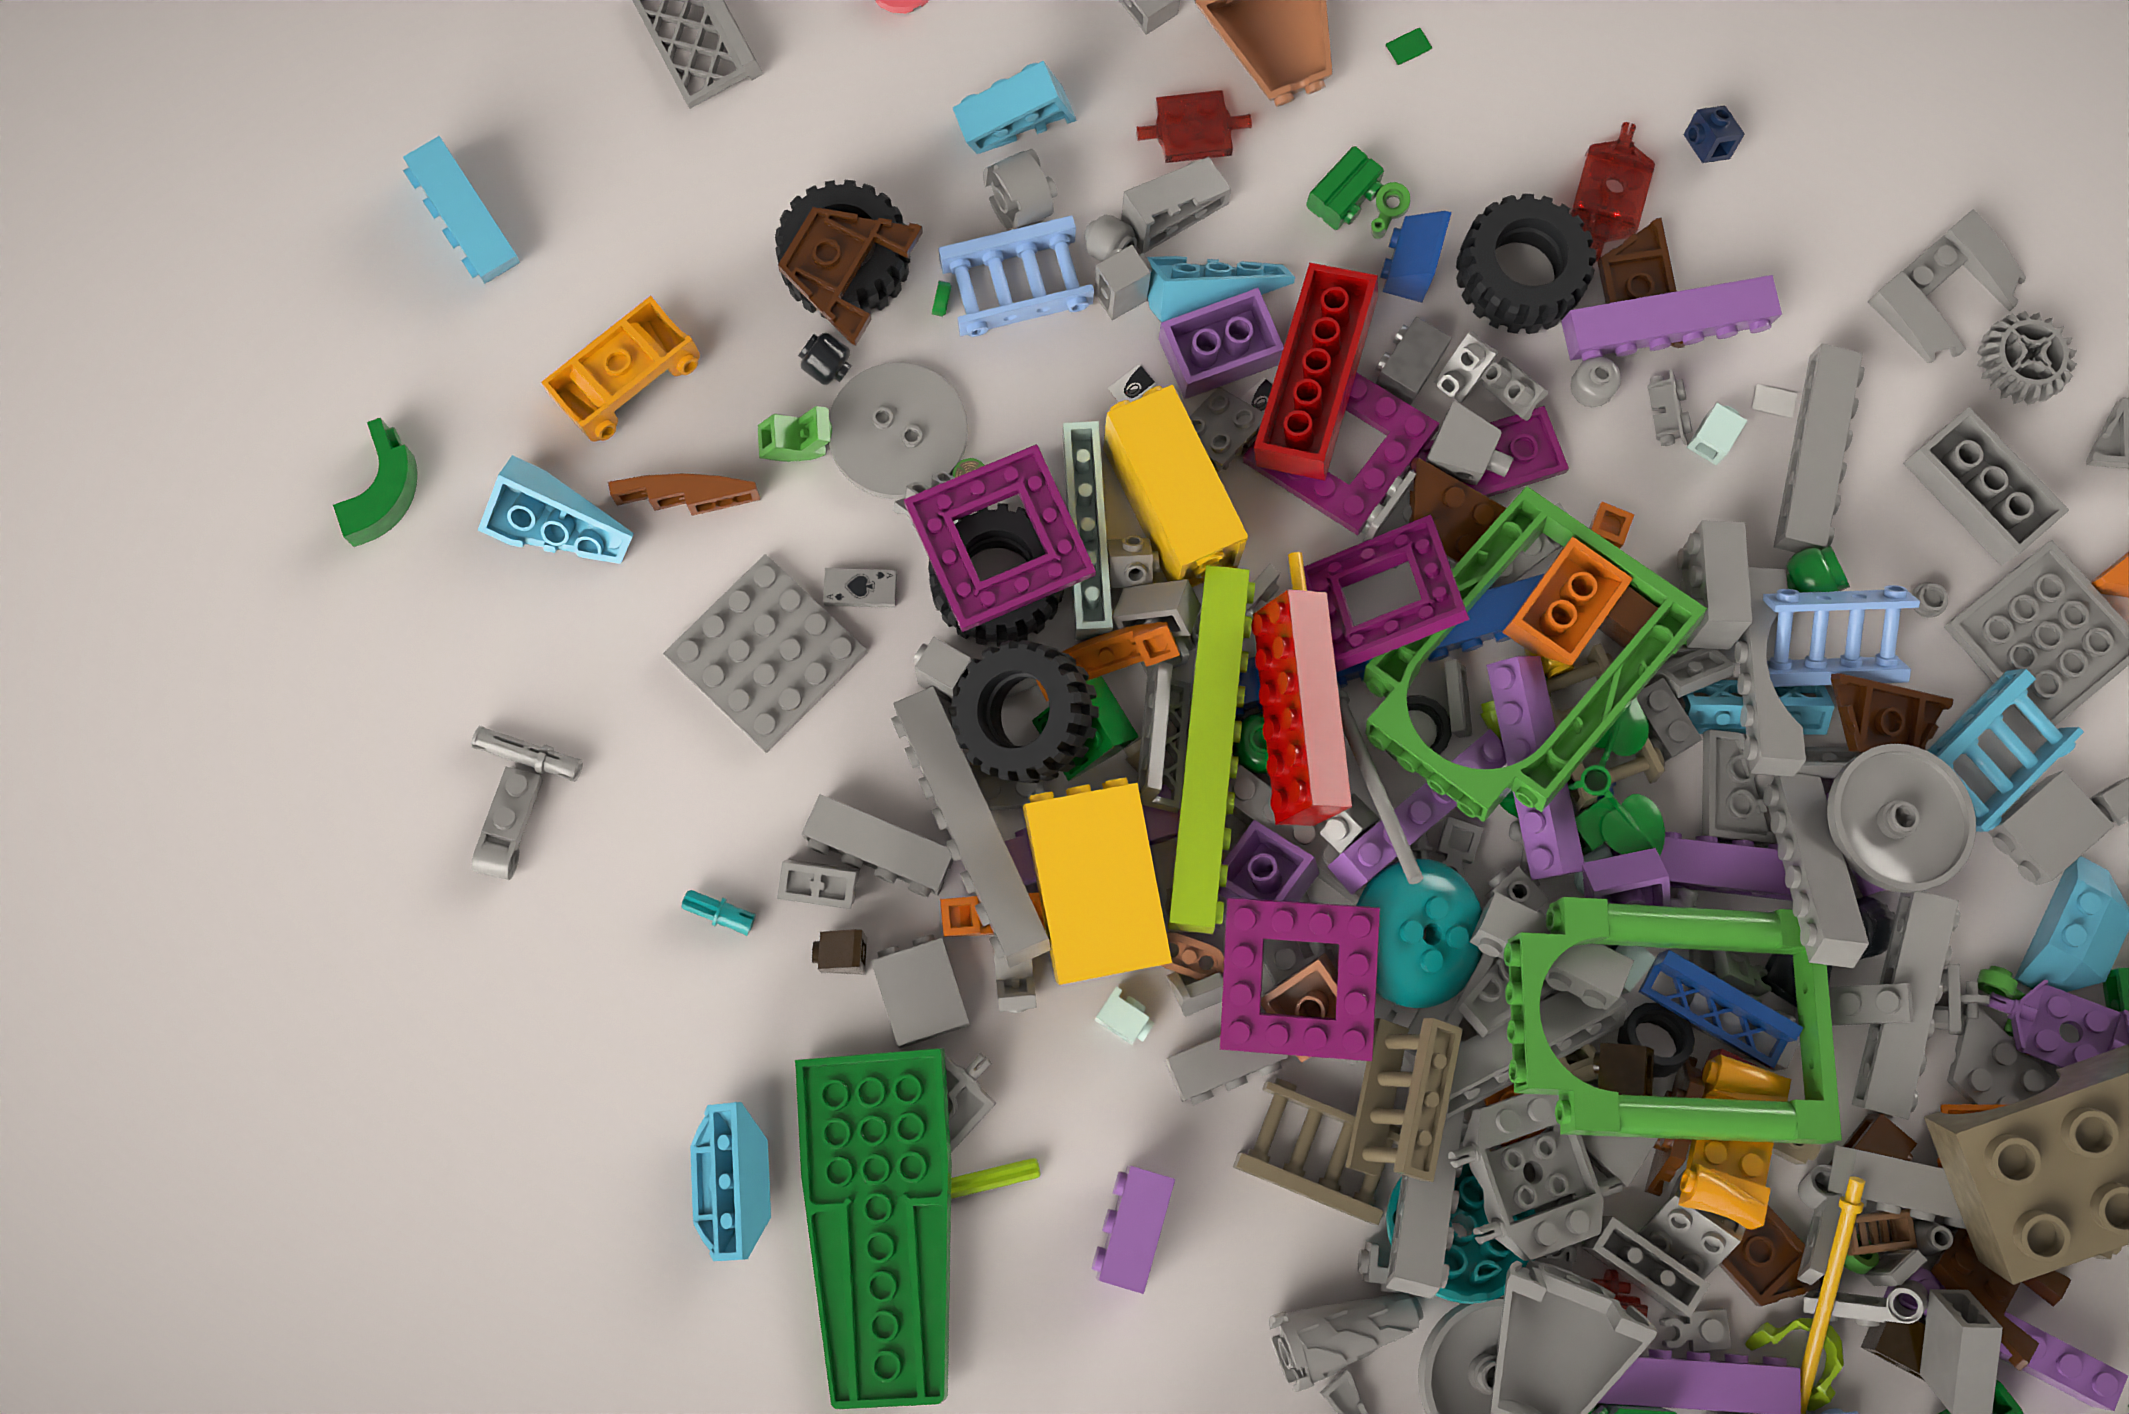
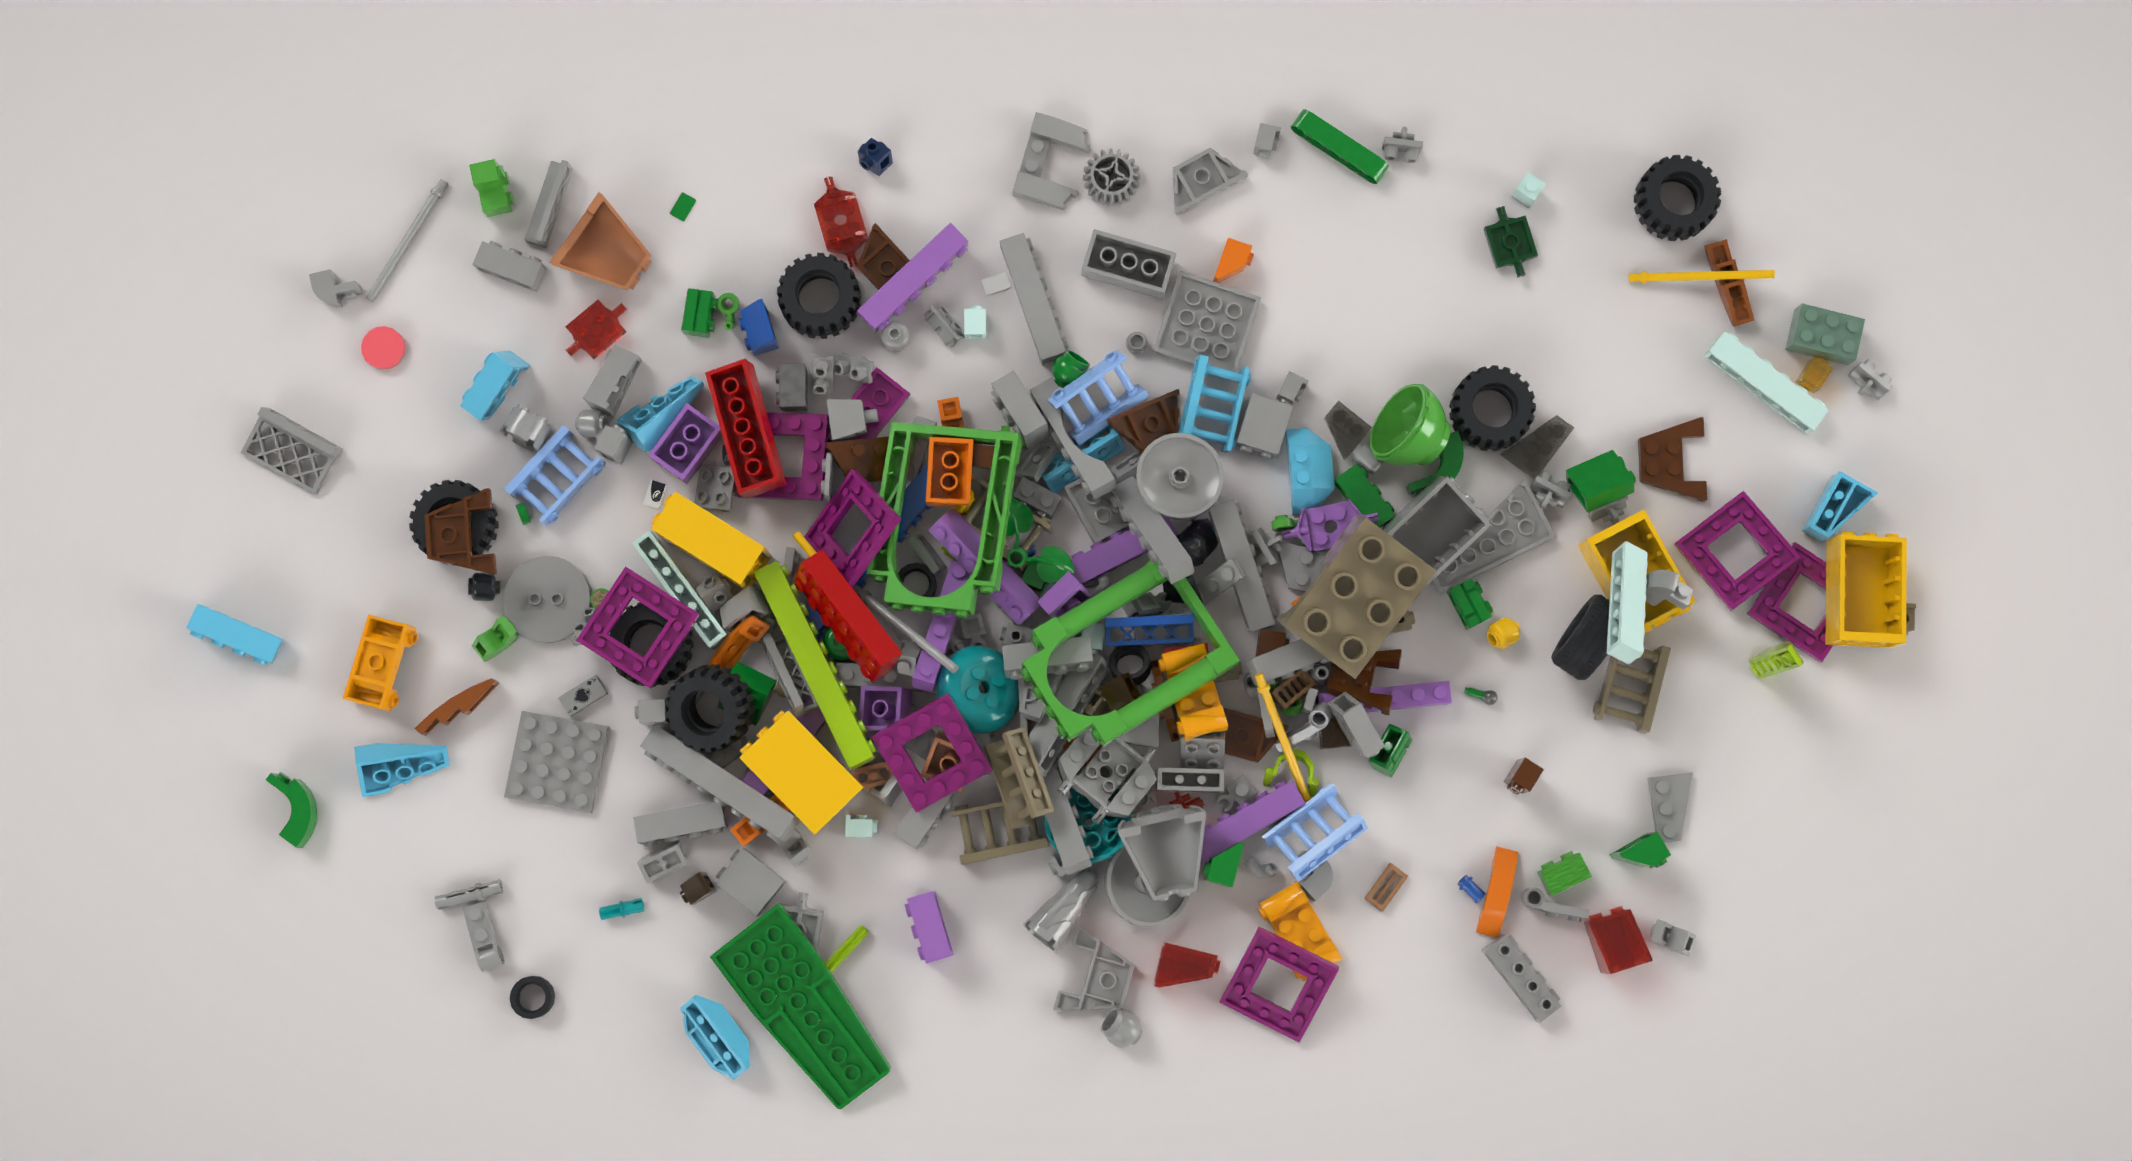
camera: 30 degrees left, 5 degrees up
none -> black tyre [510,976,555,1019]

